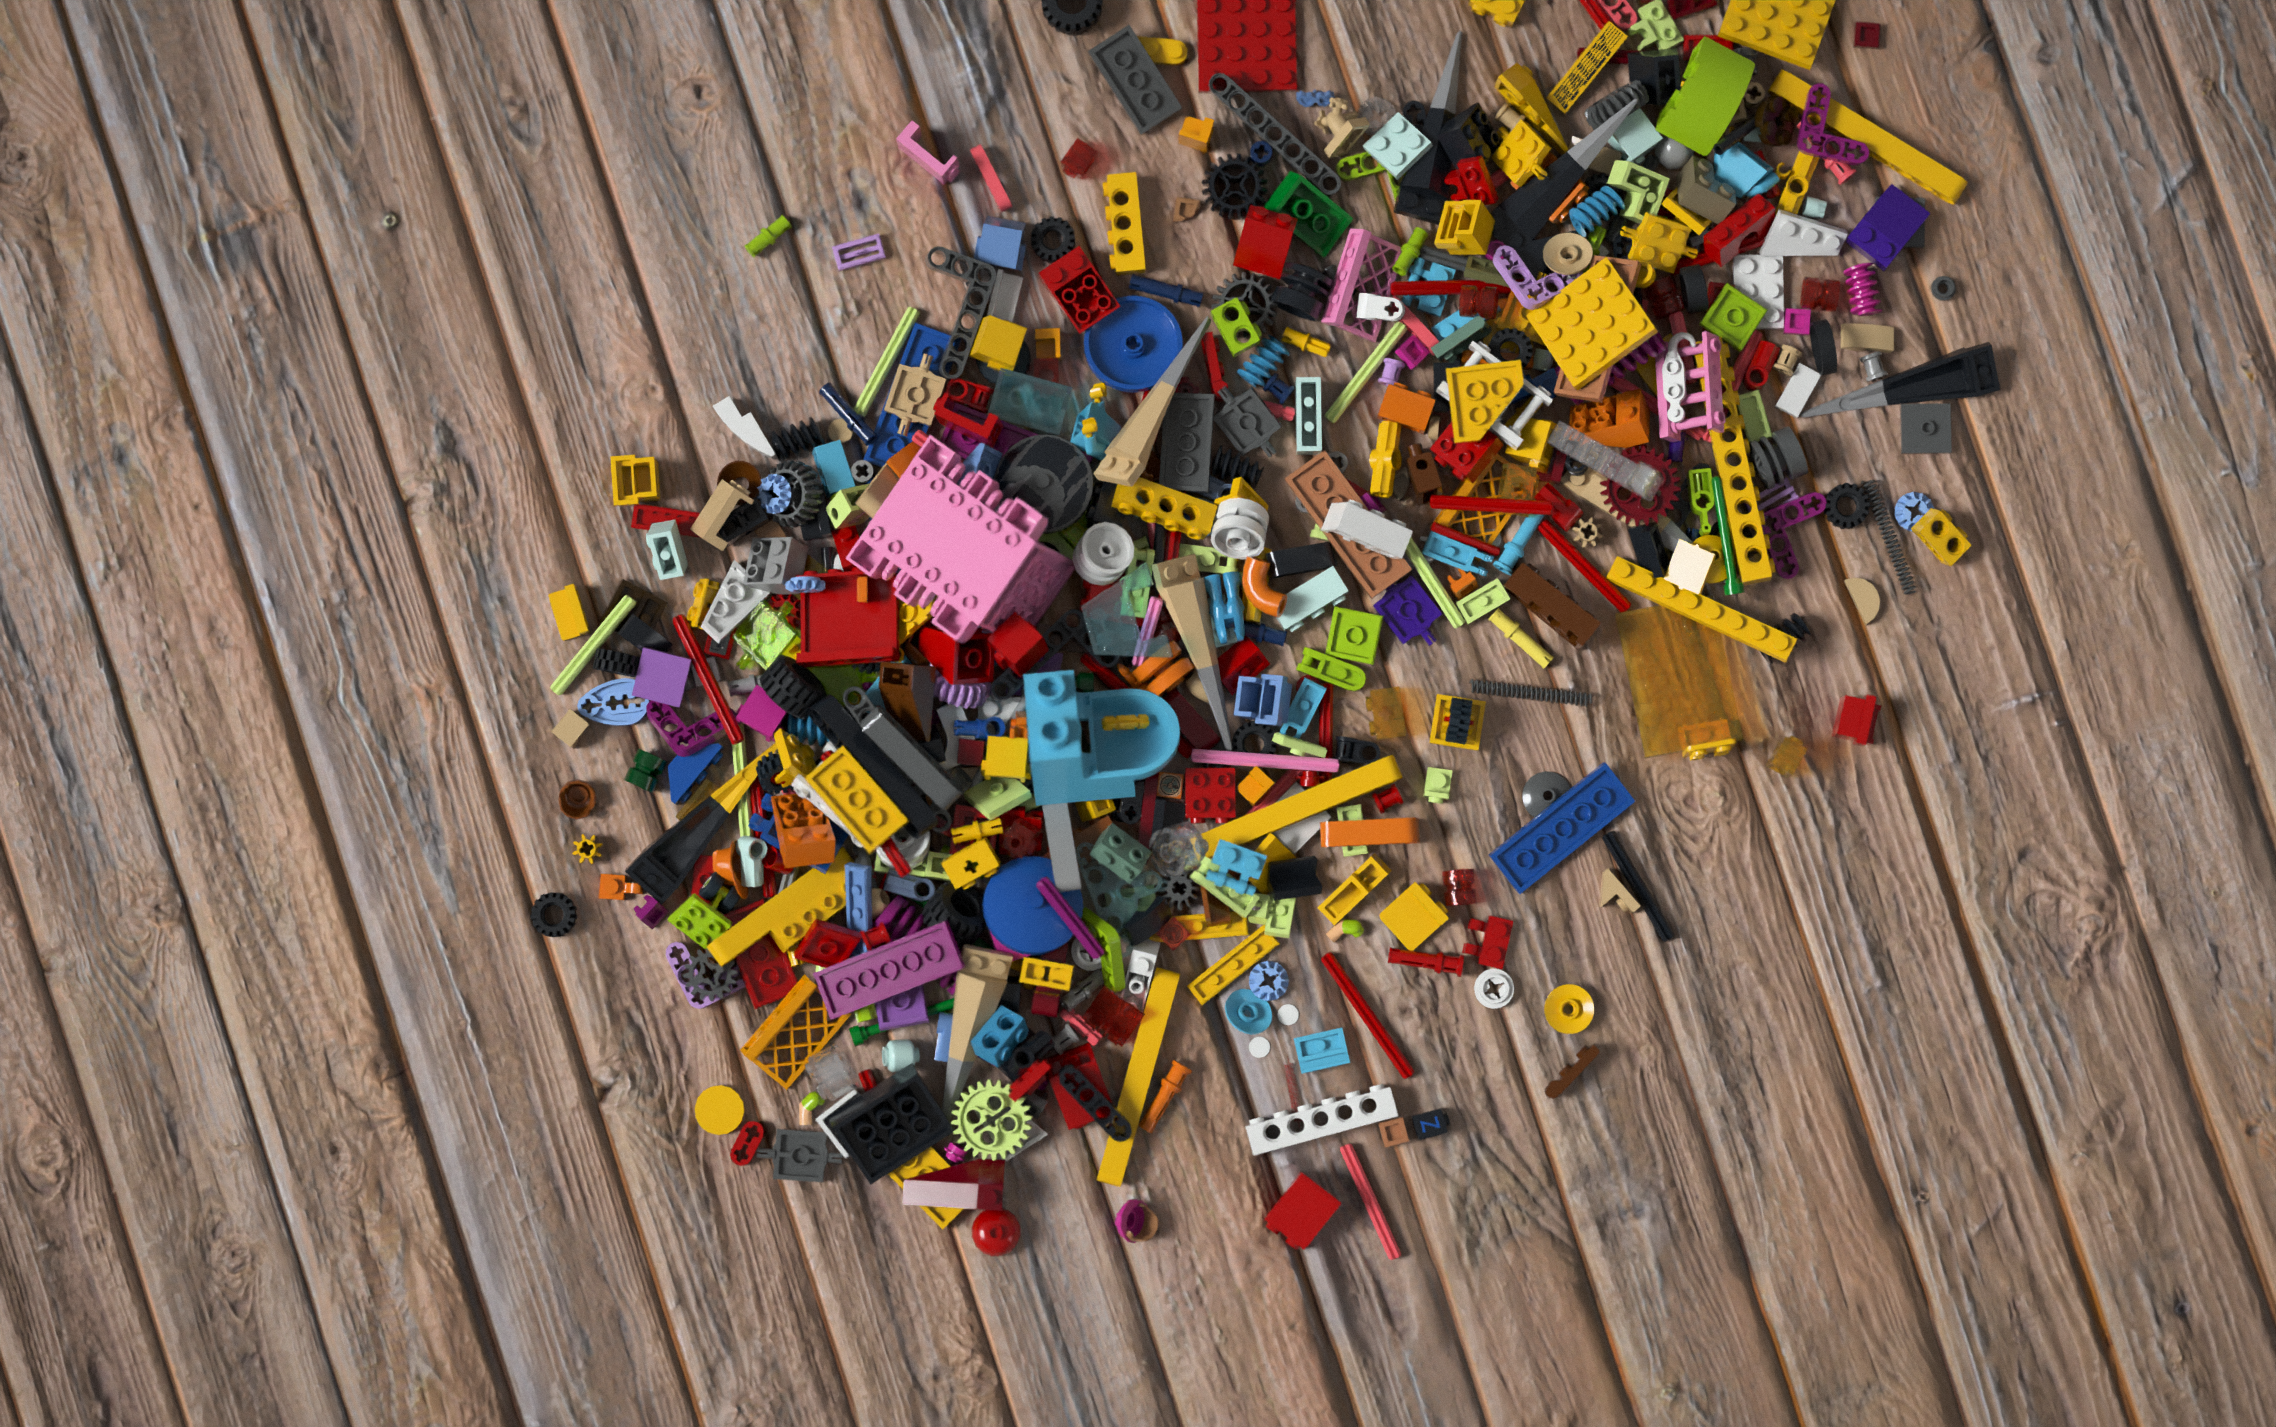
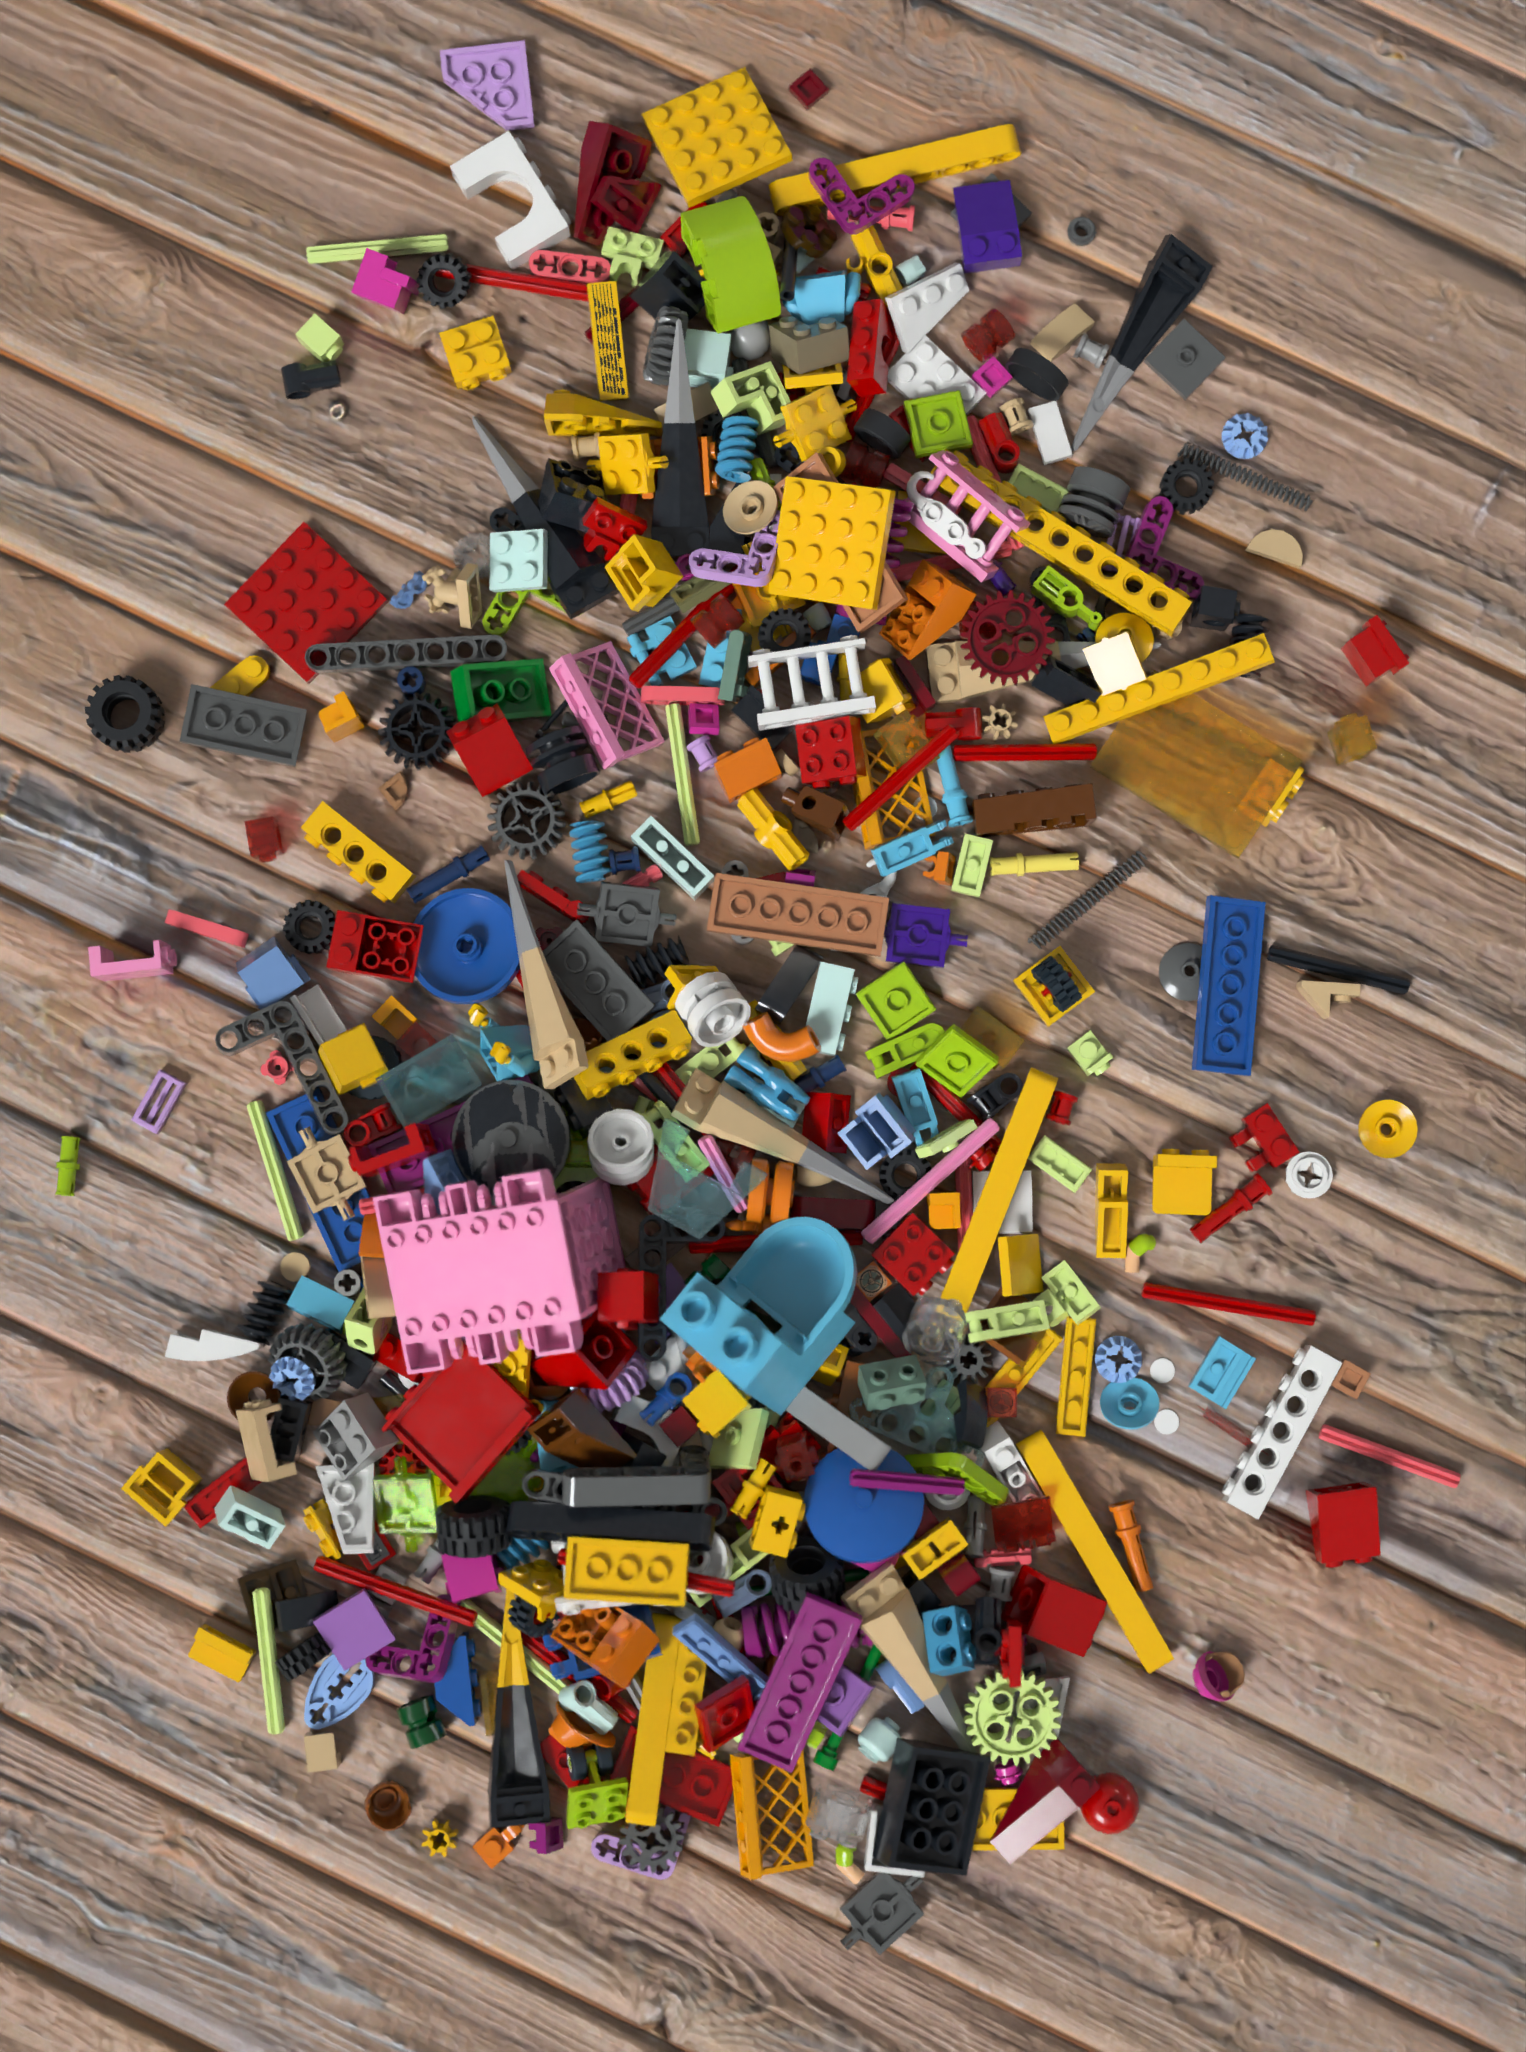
camera: 50 degrees left, 0 degrees up
black tyre [530,892,577,937] -> none
yellow tile [694,1085,745,1135] -> none
red beam [730,1121,765,1166] -> none
light blue gear [785,576,825,593] -> none
dark blue pin [819,383,878,446] -> none
orange tile [857,577,868,603] -> none
red bush [860,921,891,951] -> none
black beam [1058,1064,1132,1142] -> none
yellow axle [1101,714,1149,731] -> none
medium azure plate [1206,839,1267,896] -> none
lime brick [1210,297,1262,358] -> none
black panel [1267,856,1322,901] -> none
orange beam [1320,817,1420,847] -> none
white wedge [1321,500,1413,559] -> none
white piece [1356,293,1405,321] -> none
lime pin [1392,227,1429,276] -> none
yellowish green axle [1399,520,1465,629] -> none
black brick [1411,1108,1451,1140] -> none
red bar [1431,522,1500,557] -> none
clear red wheel [1442,869,1477,907] -> none
yellow plate [1446,360,1524,444] -> none
reddish brown hinge [1544,1044,1600,1099] -> none
clear beam [1547,421,1664,502] -> none
black bush [1565,451,1589,476] -> none
green piece [1711,476,1745,596] -> none
dark pink piece [1843,263,1883,316] -> none
yellow brick [1911,508,1972,566] -> none
none -> coral plate [260,1050,294,1085]
none -> black hinge [534,699,568,739]
none -> lime plate [916,1024,999,1098]
none -> black brick [1190,585,1241,632]

